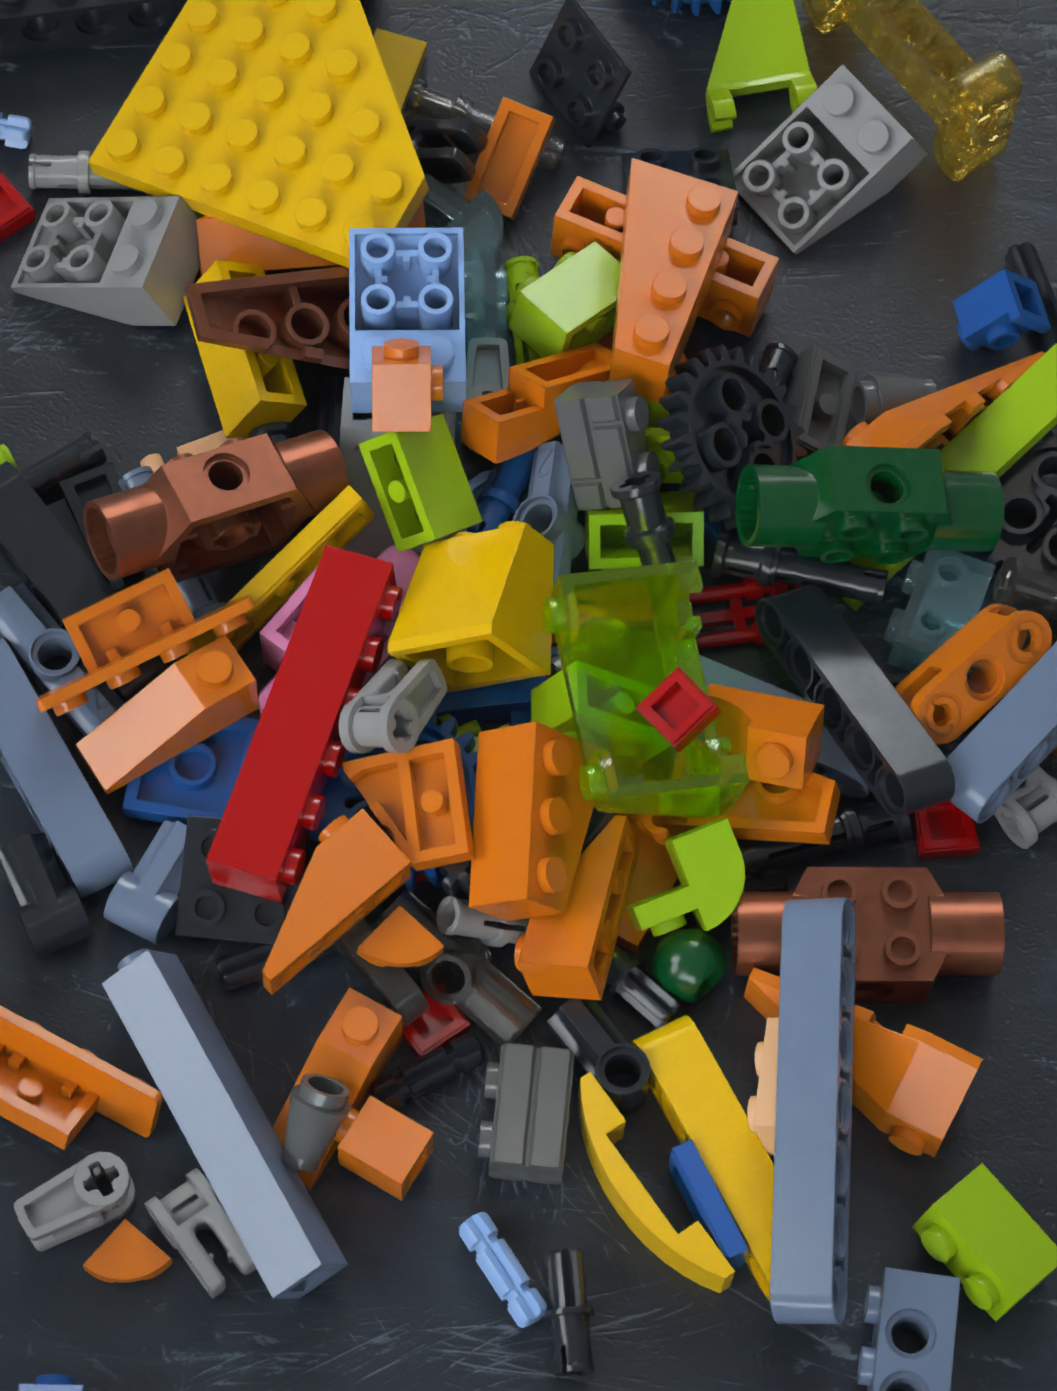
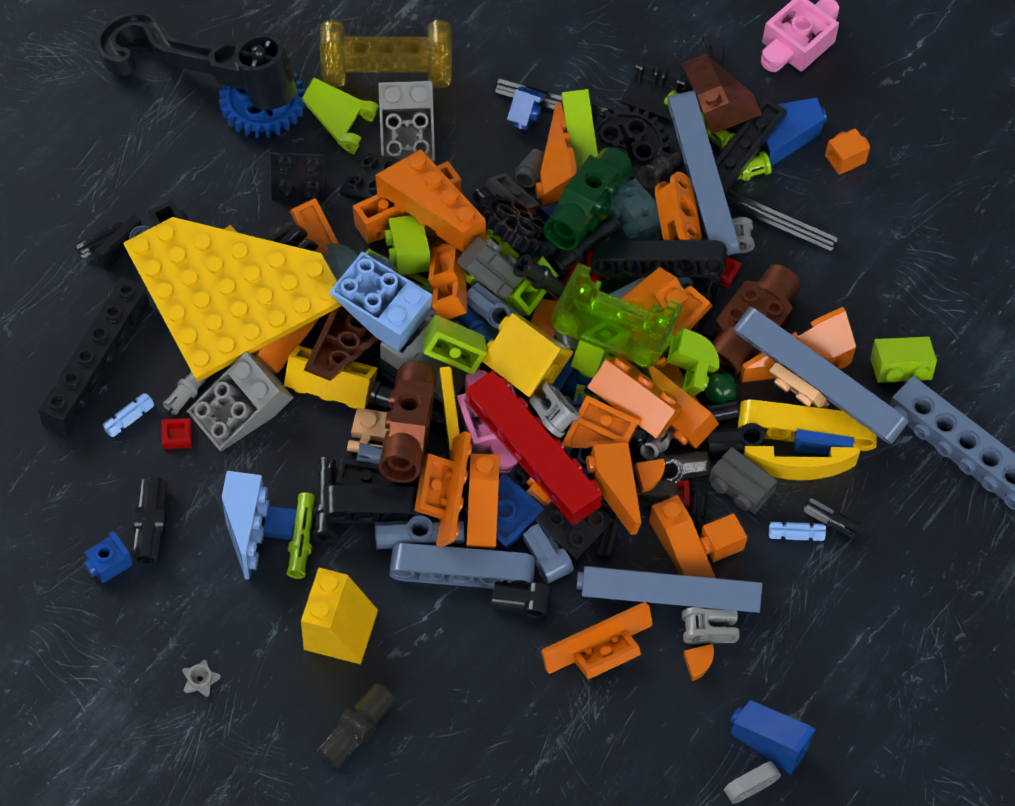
camera: 55 degrees left, 5 degrees down
light grey piece [14,1152,136,1252] -> none
dark grey cone [282,1073,351,1171] -> none
orange brick [372,338,443,432] -> none
red tile [635,666,722,753] -> none

